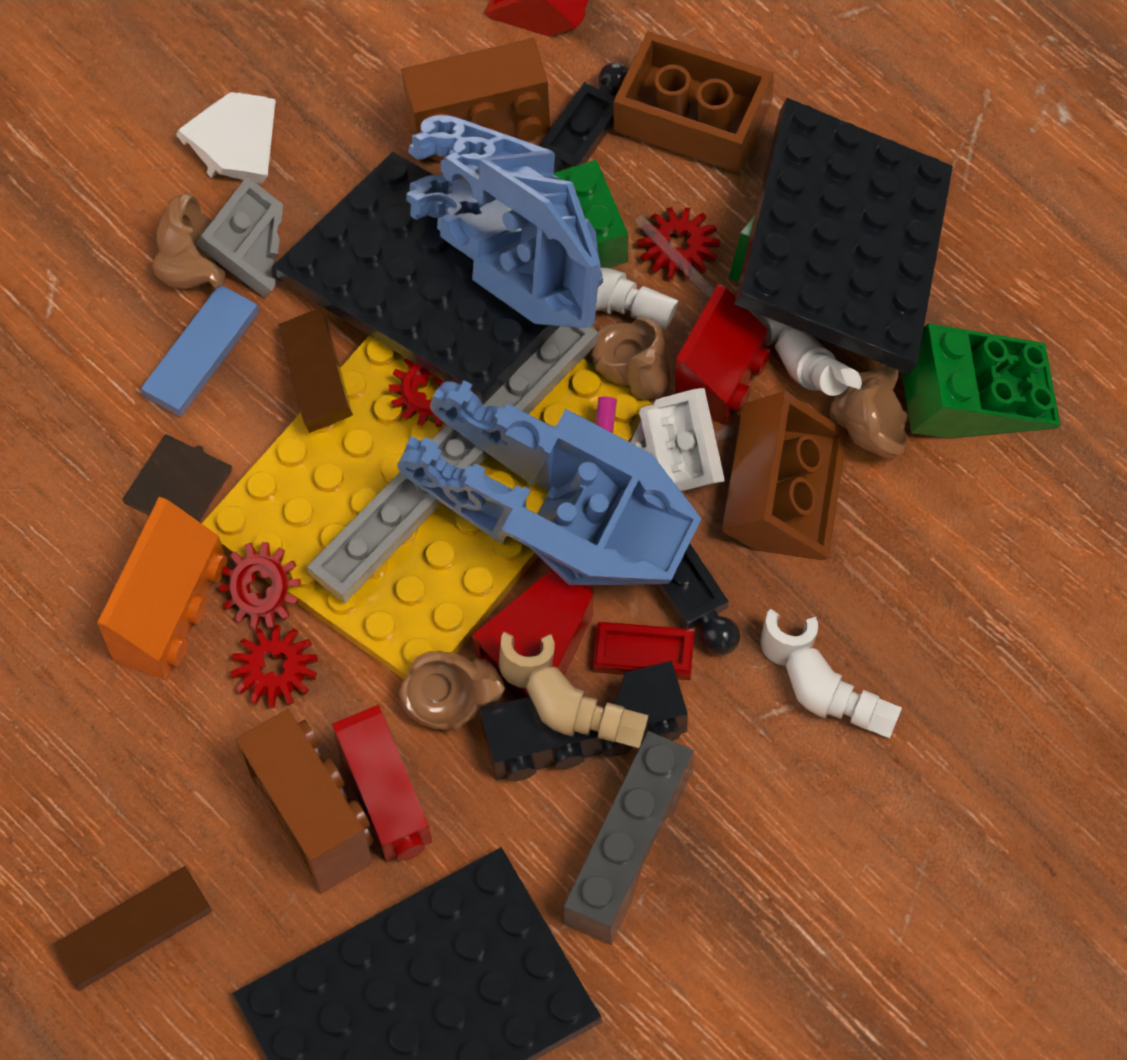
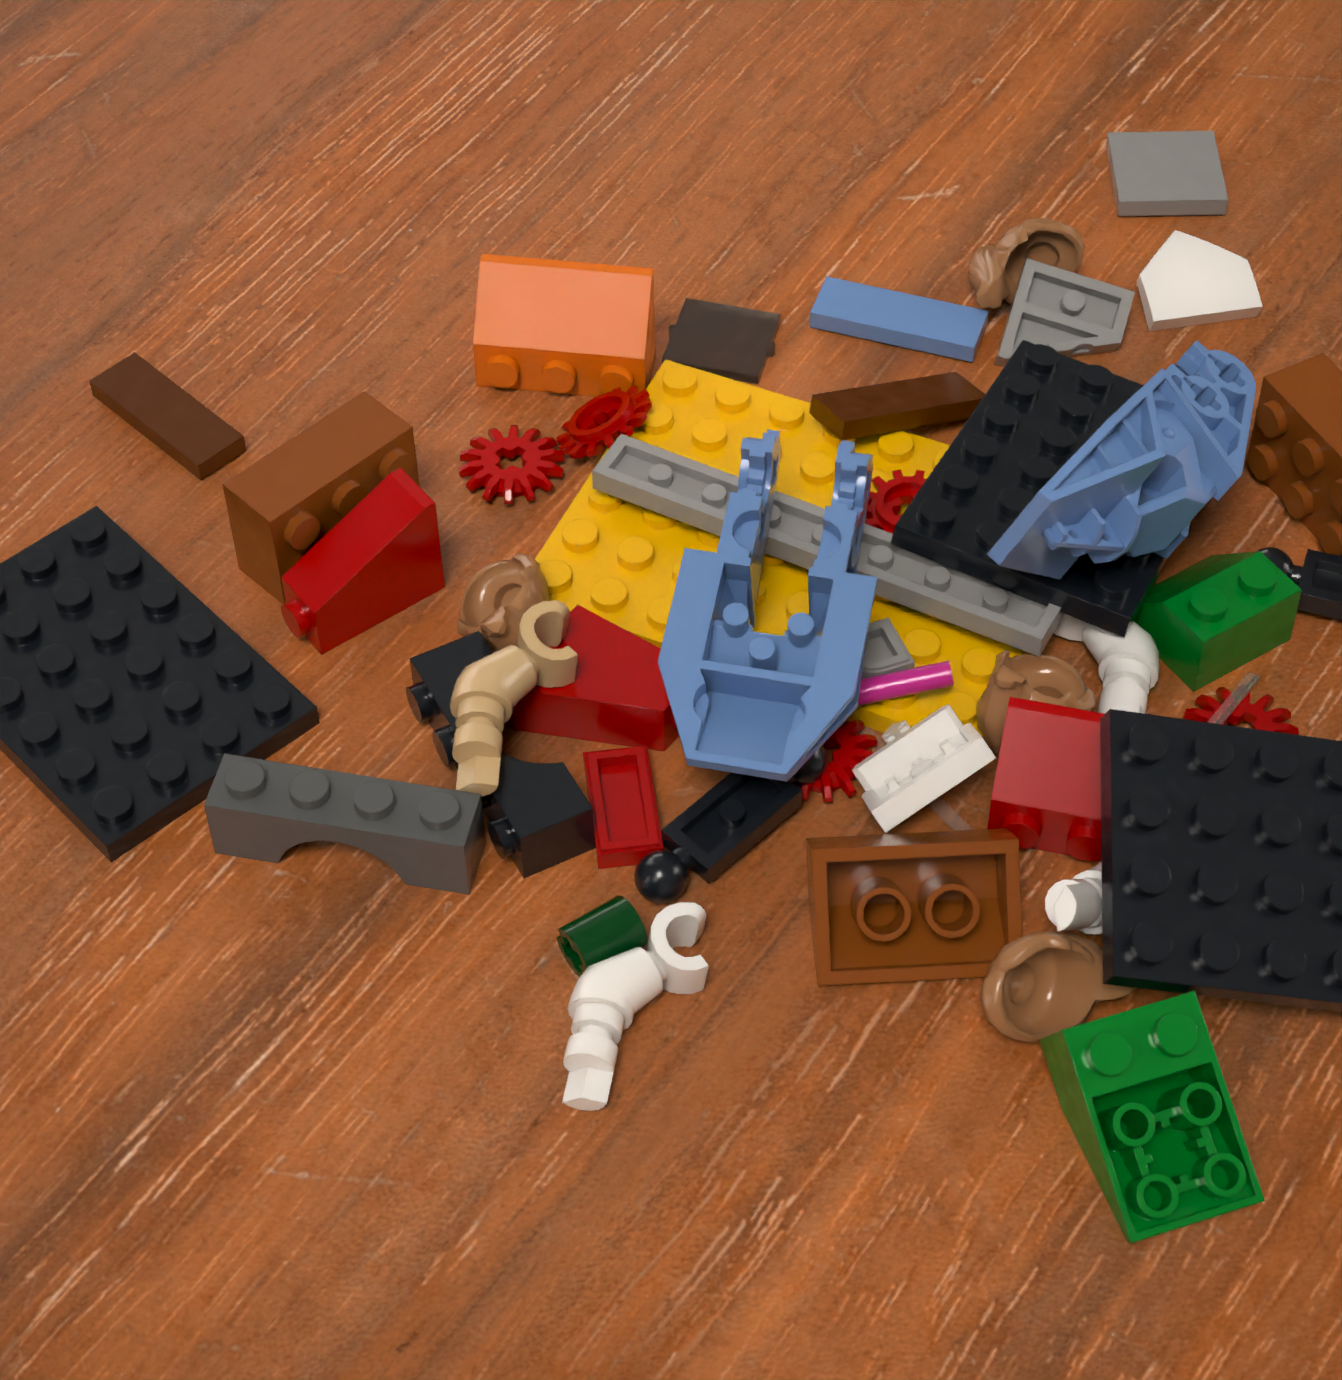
camera: 75 degrees right, 15 degrees down
none -> dark green piece [556,895,648,977]
none -> light grey tile [1106,131,1228,217]

